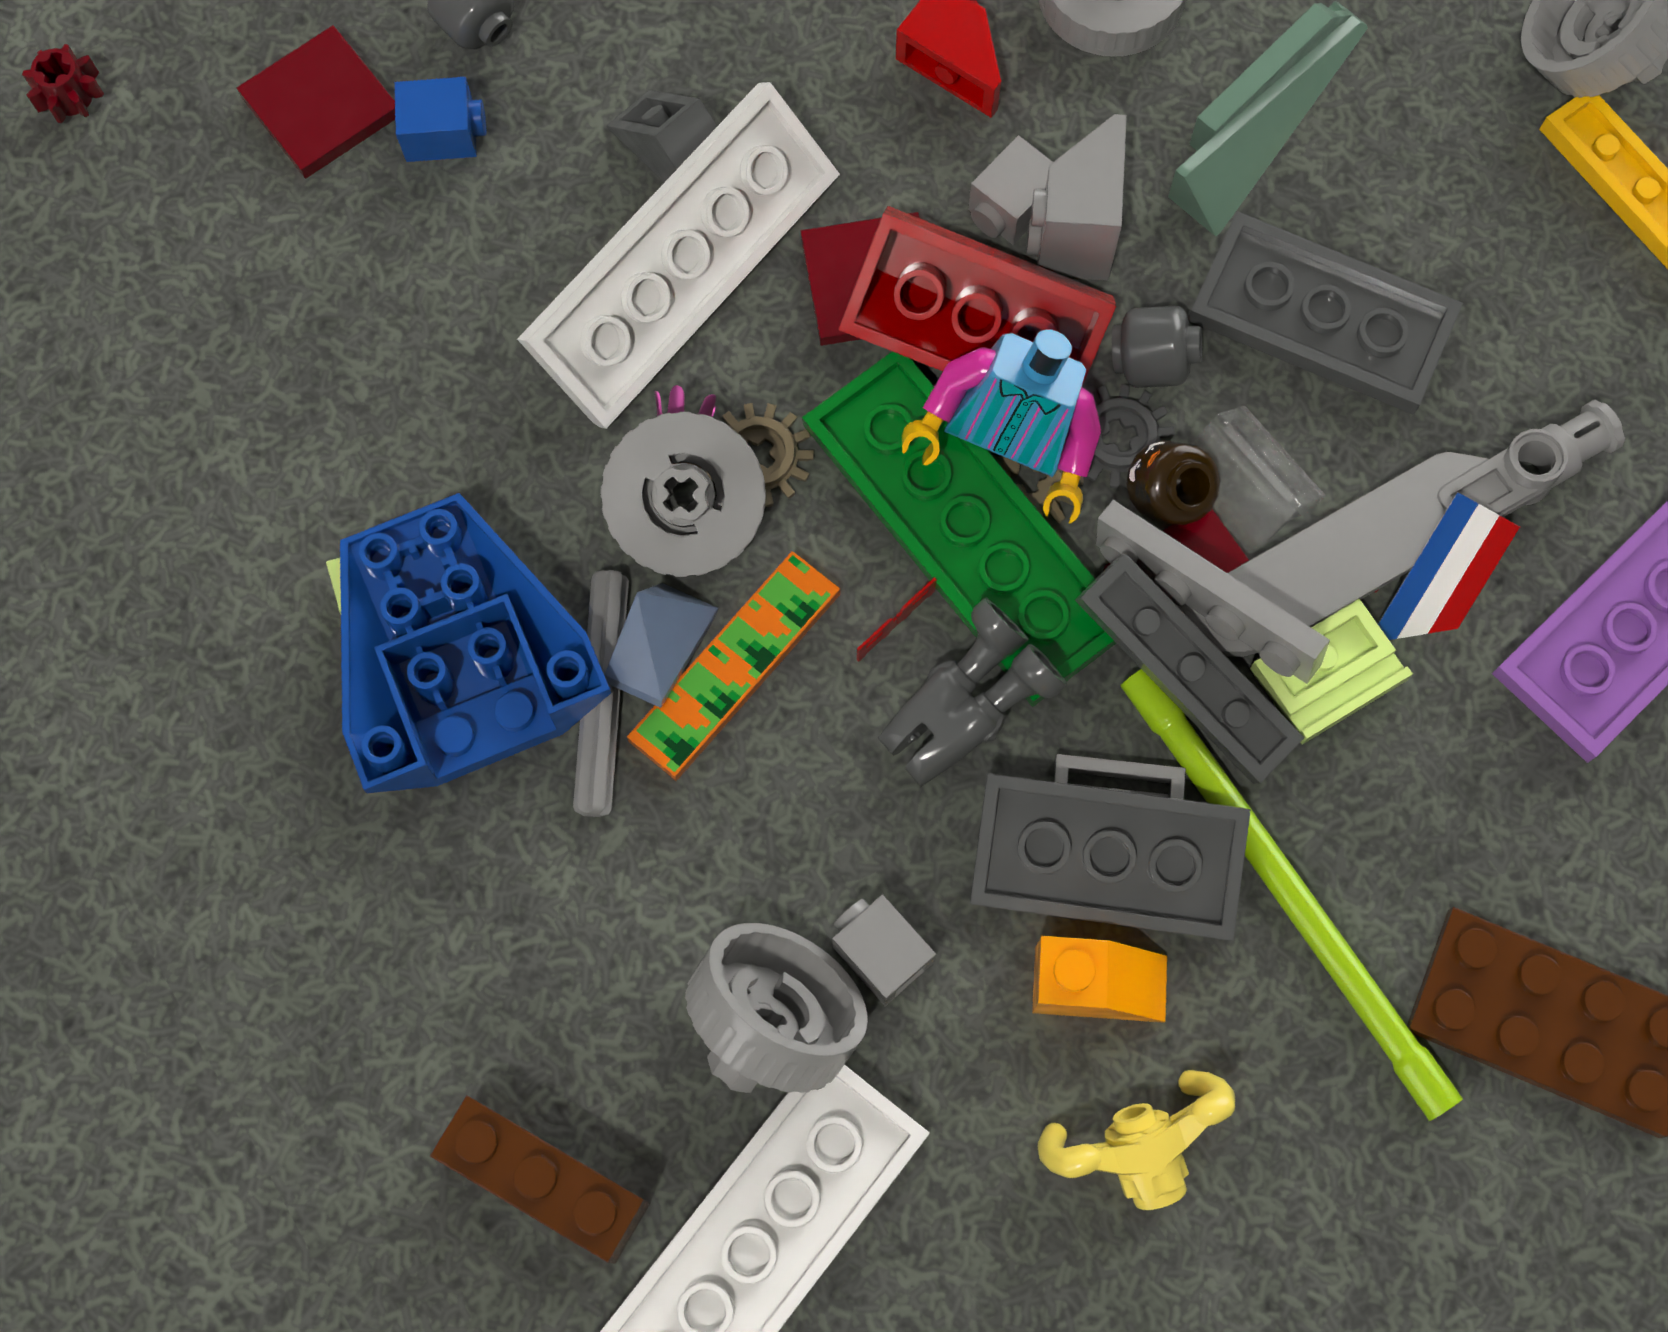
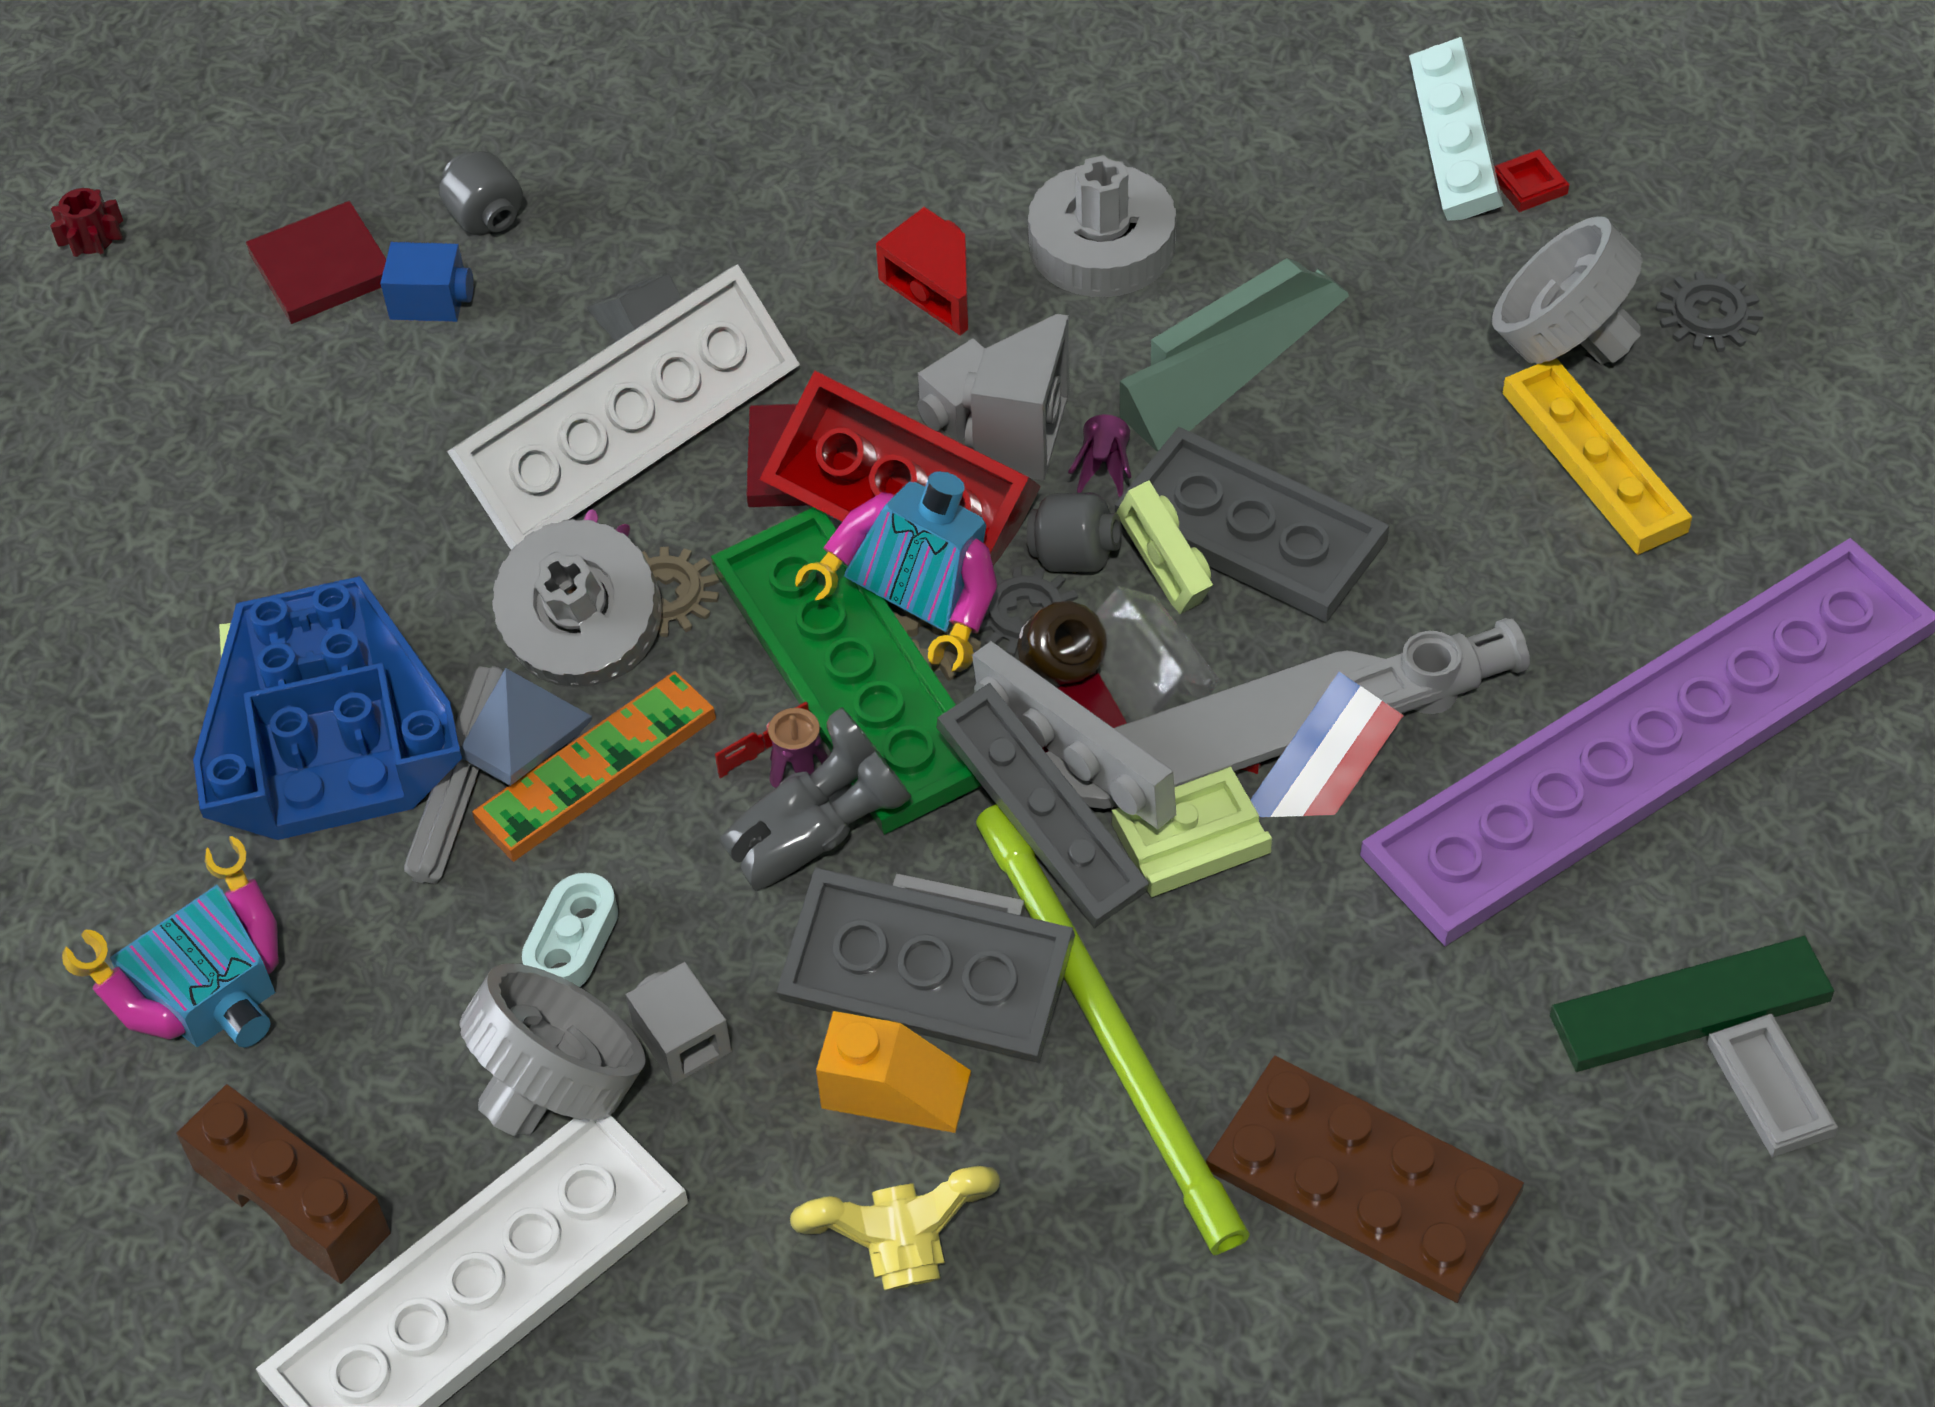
camera: 10 degrees right, 20 degrees down
none -> torso [62,836,279,1048]
none -> light aqua plate [522,873,618,987]
none -> piece [768,708,828,788]
none -> flat silver piece [1068,414,1131,497]
none -> yellowish green plate [1116,480,1213,614]

